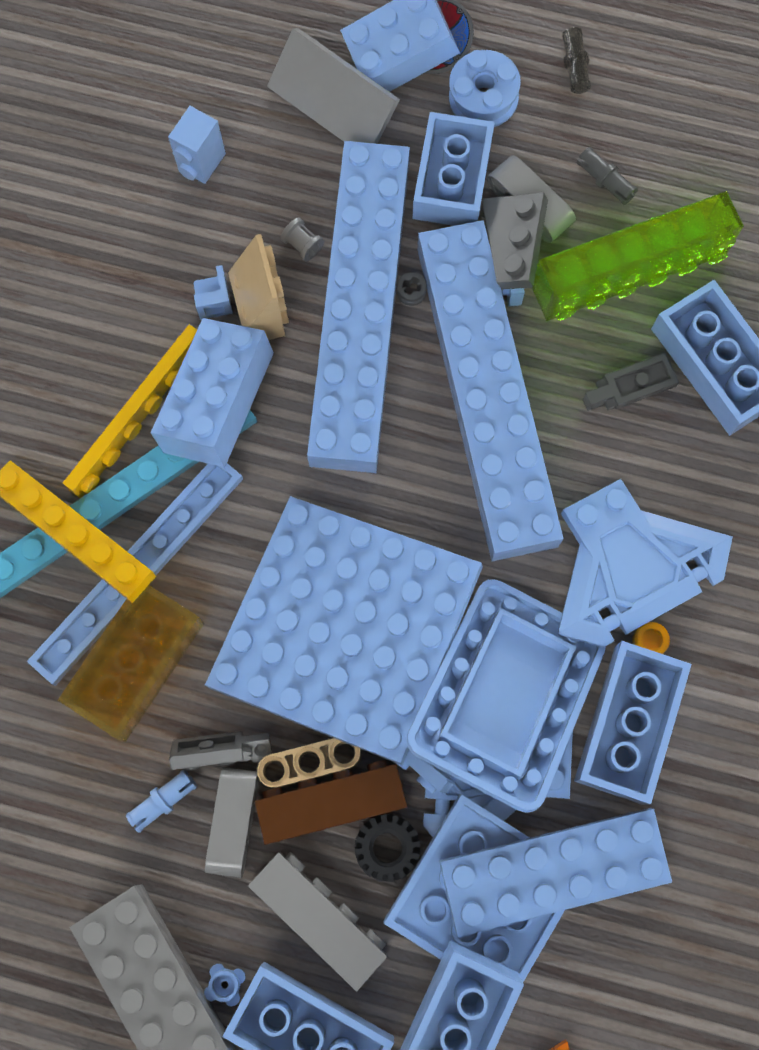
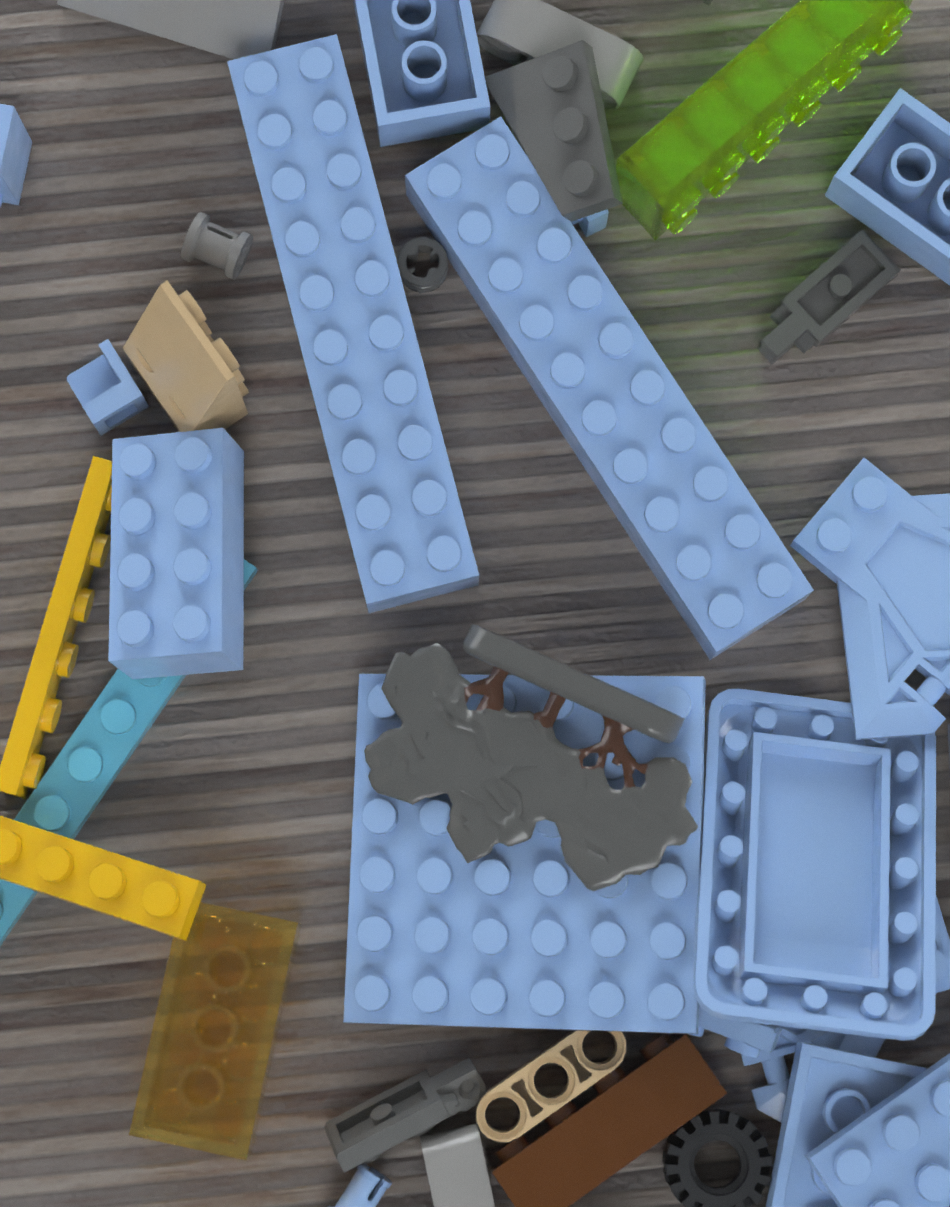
camera: 25 degrees left, 5 degrees up
light blue plate [27,463,243,686] -> none
none -> dark grey plant [364,623,698,891]

